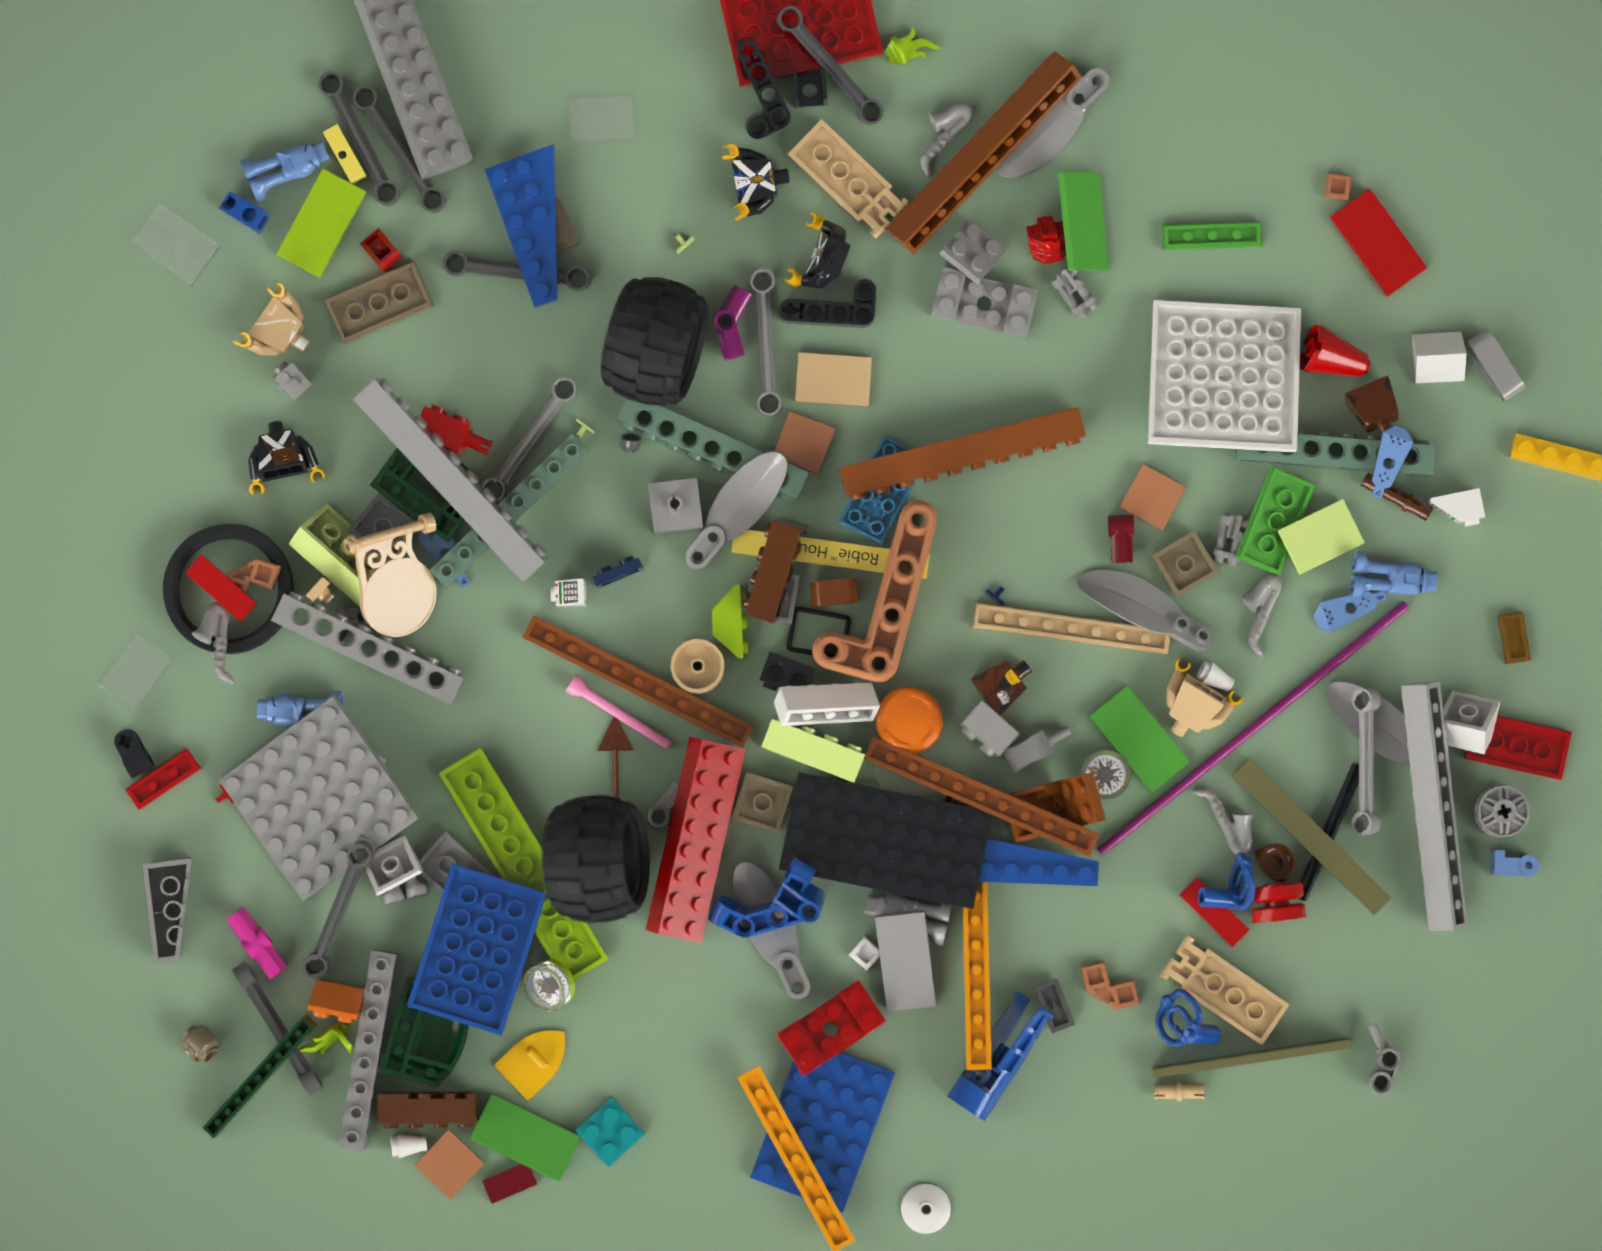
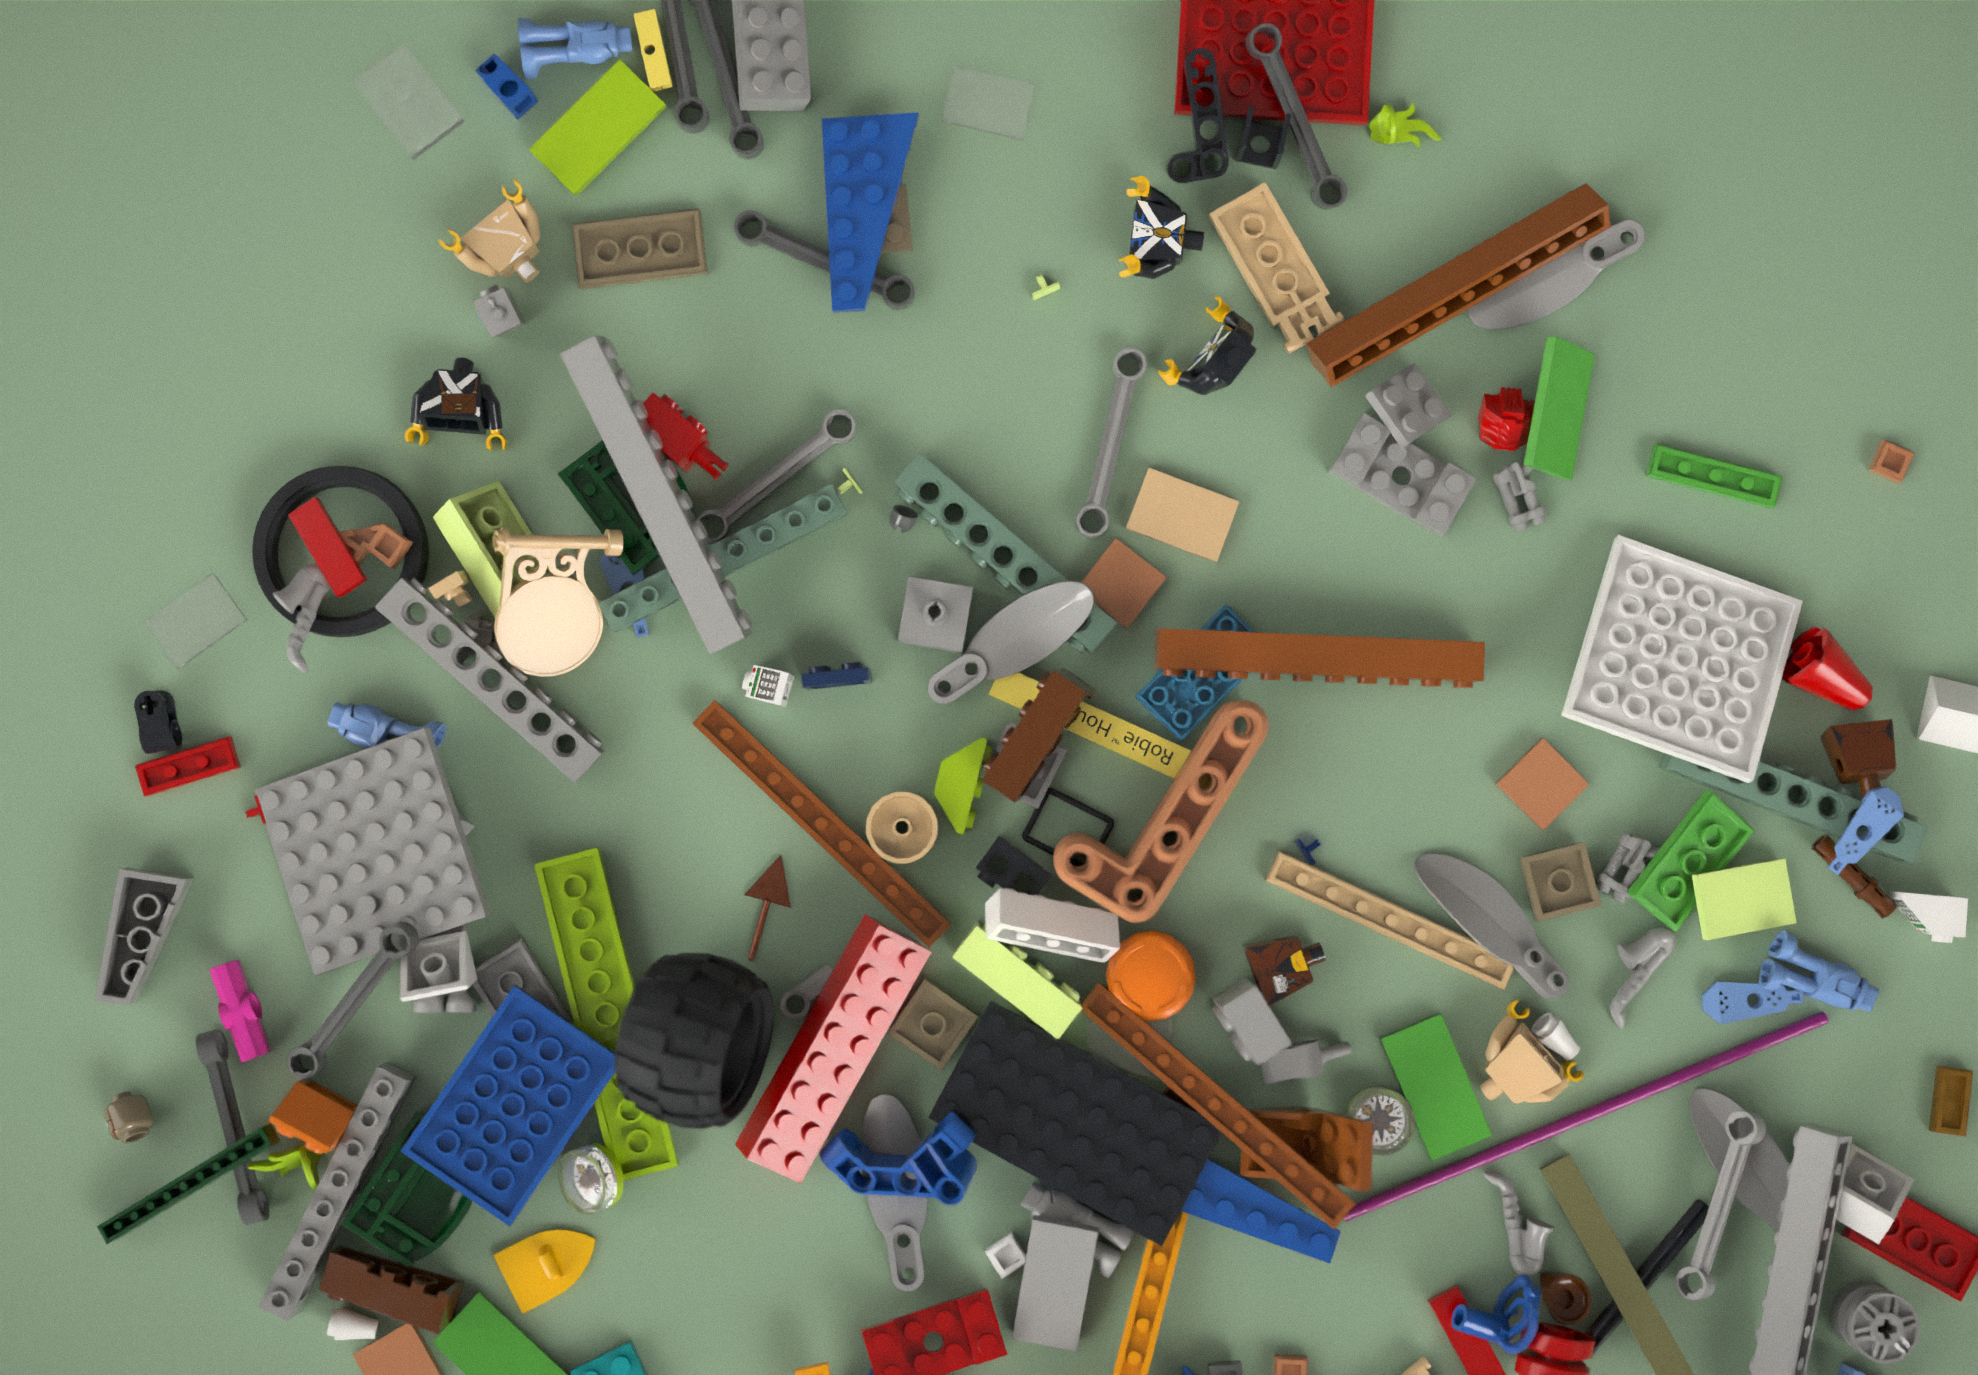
camera: 20 degrees right, 0 degrees up
dark grey plate [348,493,415,559] -> none
red slope [360,228,403,273] -> none
bright pink piece [565,675,671,749] -> none
black tyre [600,277,709,406] -> none
magenta piece [714,285,753,361] -> none
black beam [779,279,876,328] -> none
dark orange beam [810,578,859,607] -> none
light grey piece [920,102,973,178] -> none
dark red piece [1108,514,1134,563] -> none
red tile [1330,189,1427,297] -> none

